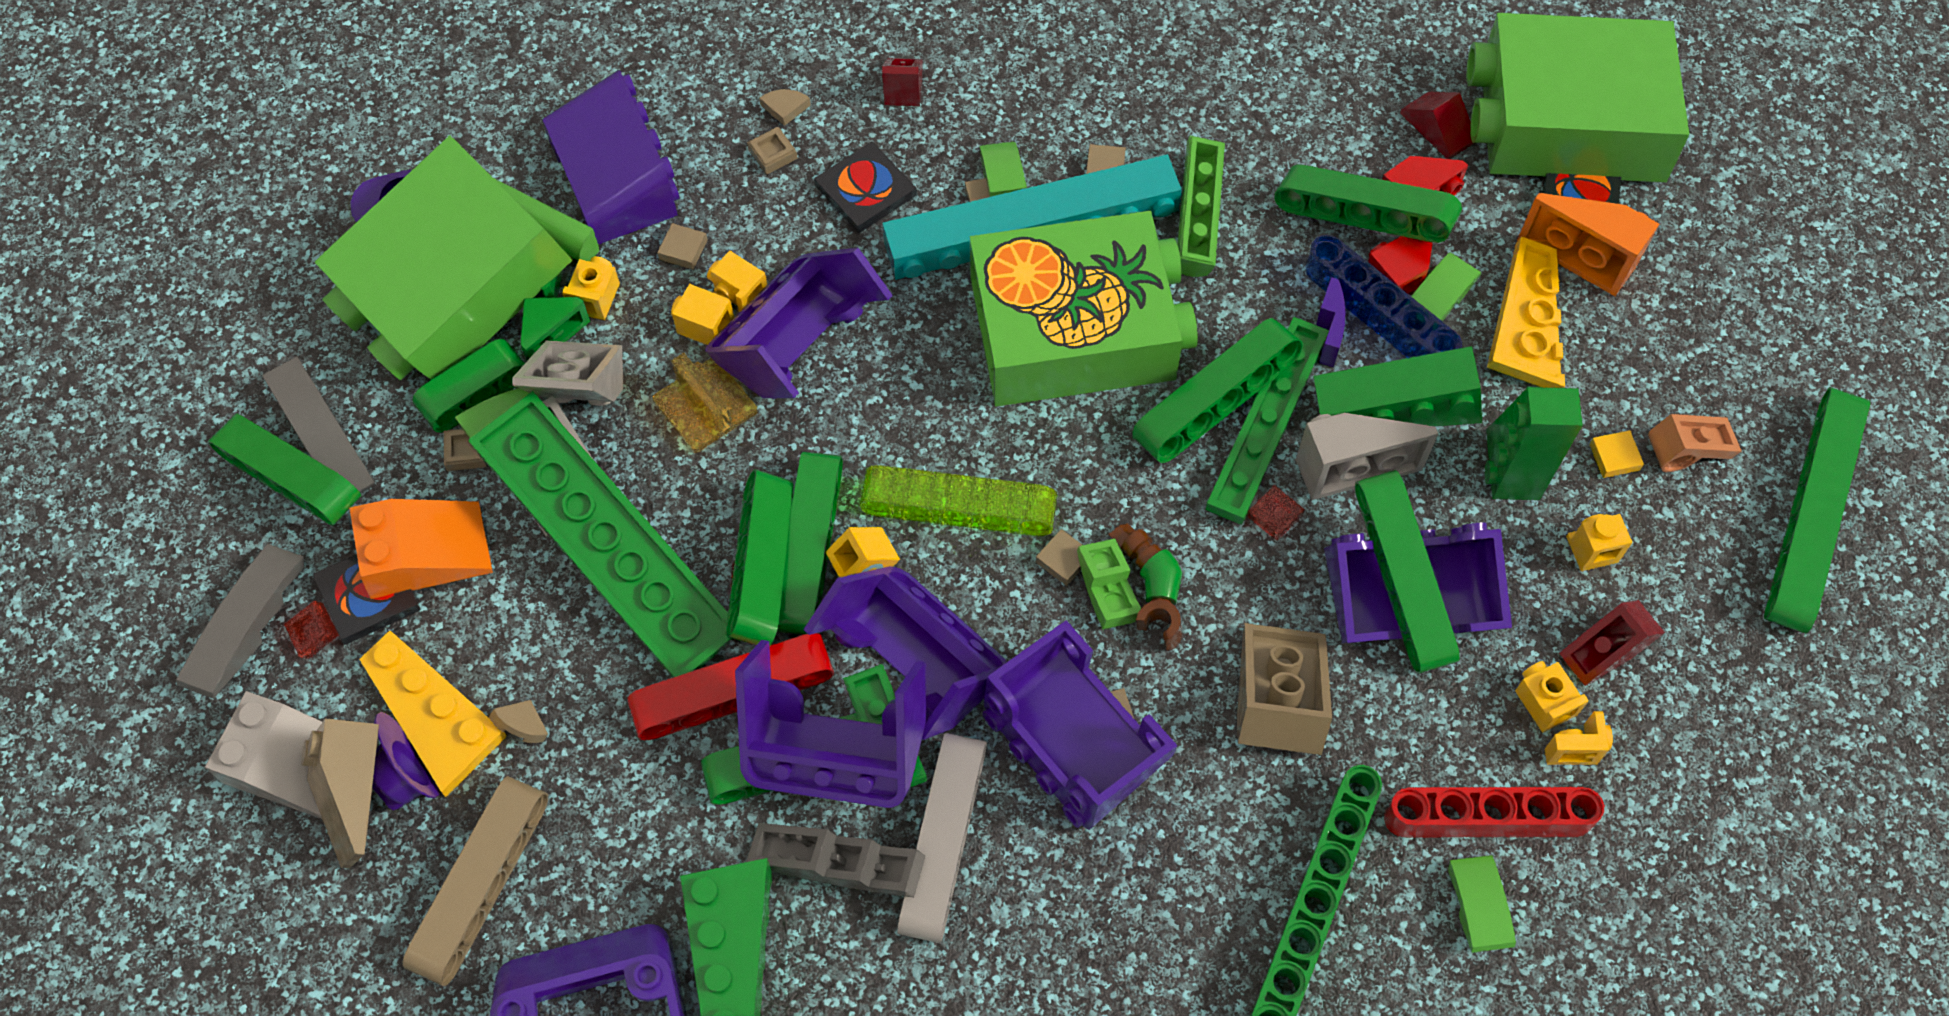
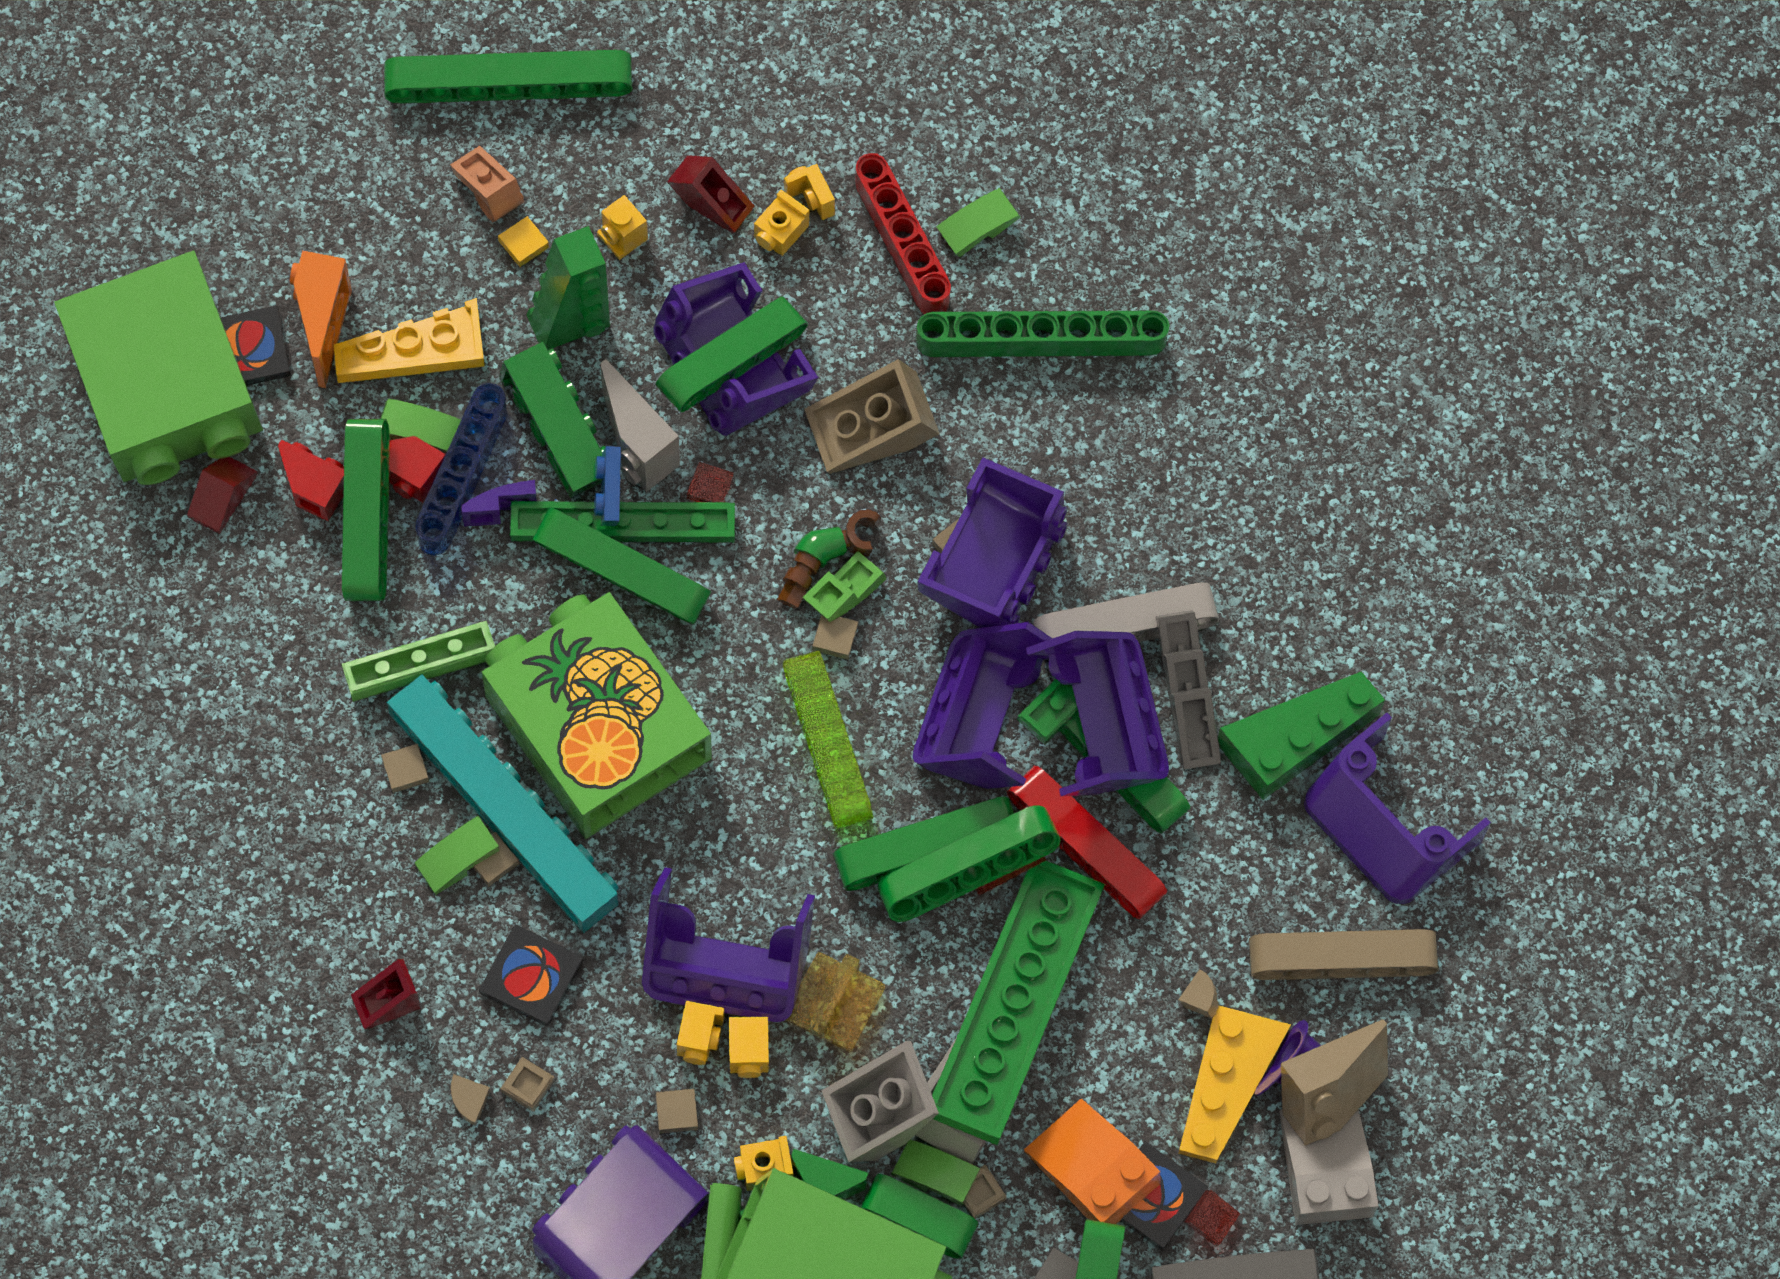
camera: 120 degrees left, 5 degrees up
yellow brick [825,527,900,577] -> none
none -> blue plate [594,446,621,526]

